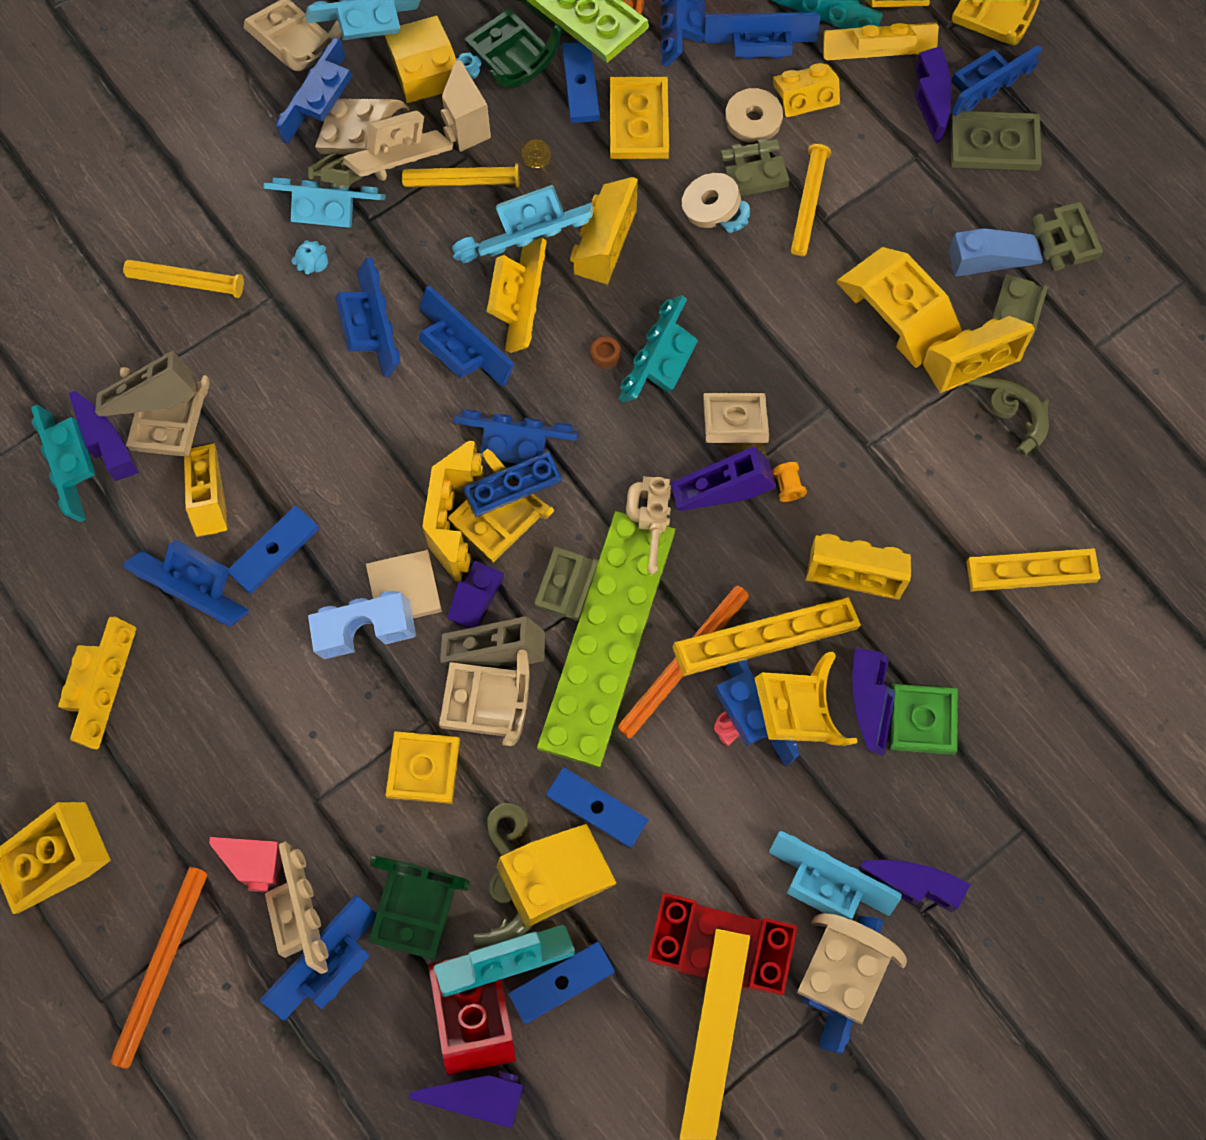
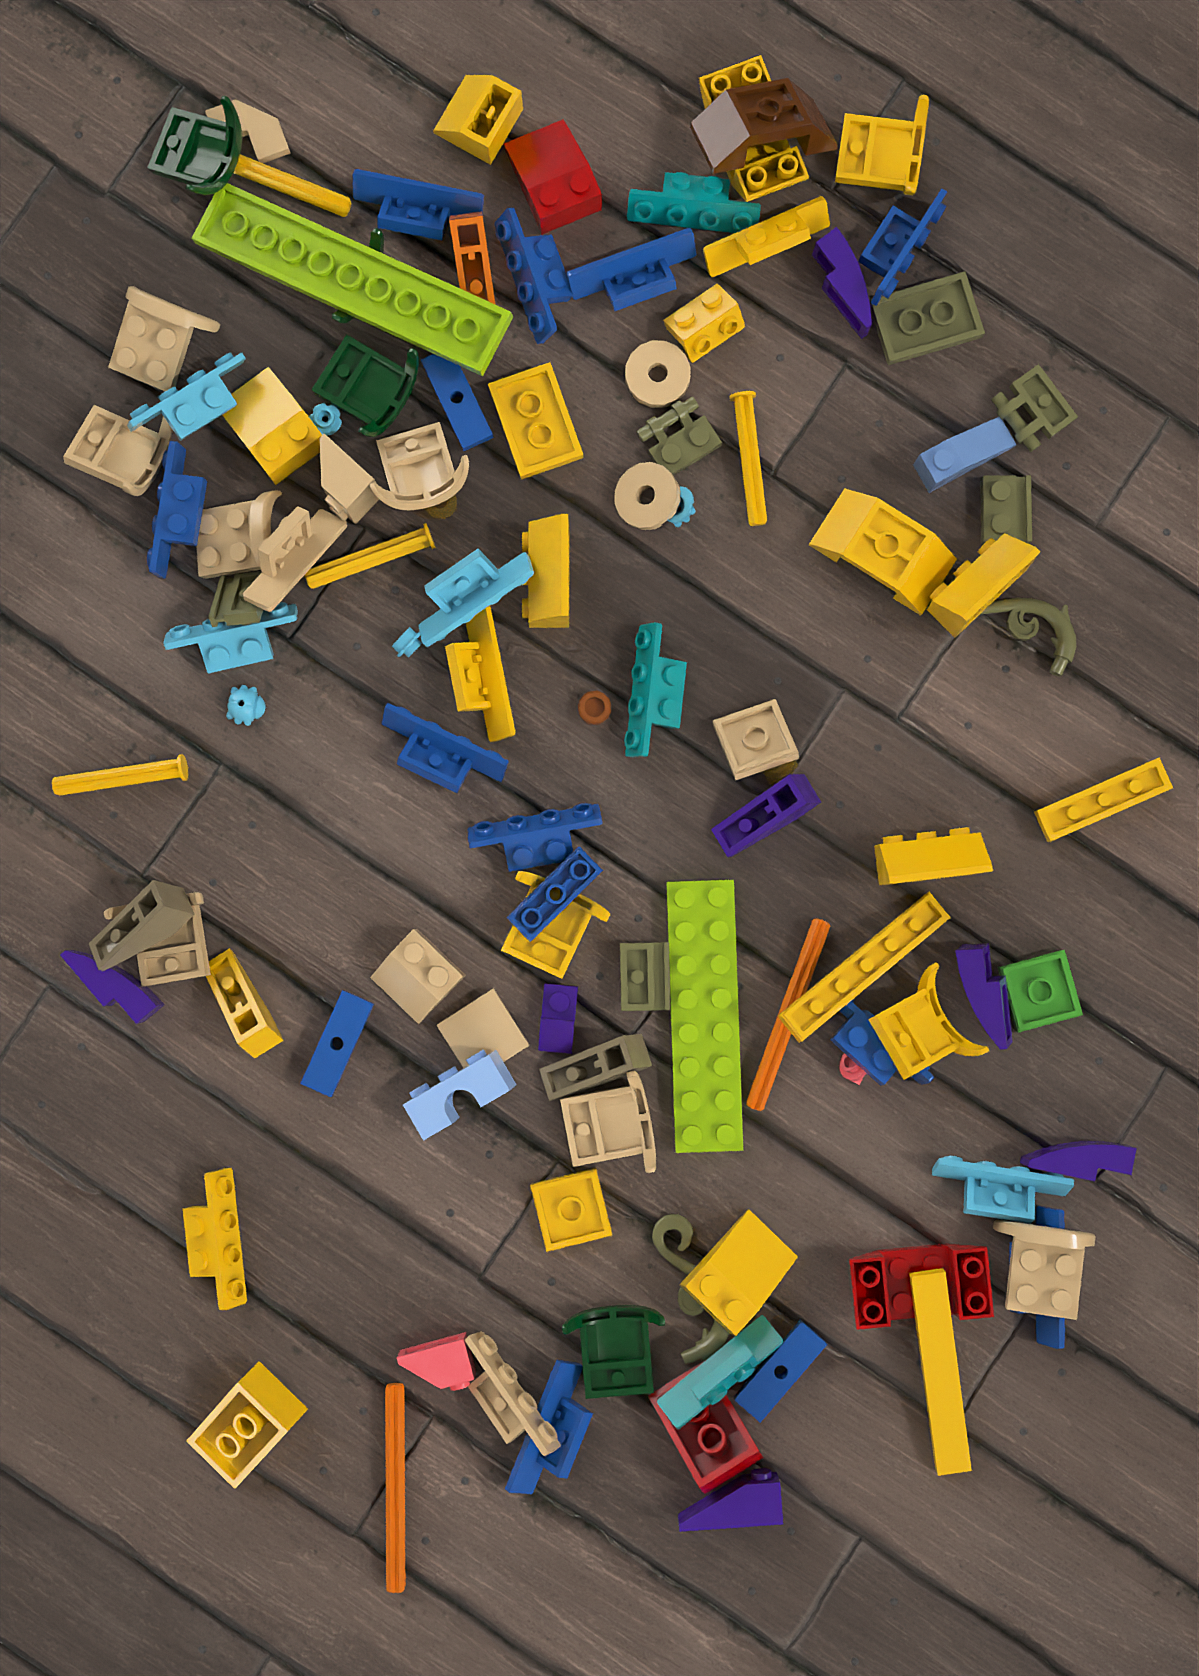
camera: 20 degrees left, 15 degrees up
teal bracket [31,404,96,522] -> none
blue bracket [123,540,249,627] -> none
blue bracket [335,258,400,377] -> none
yellow slope [422,441,484,582] -> none
blue tile [546,767,649,849] -> none
tan piece [626,476,671,574] -> none
light orange bush [772,462,807,502] -> none
none -> tan piece [370,422,469,511]
none -> tan slope [370,929,466,1024]

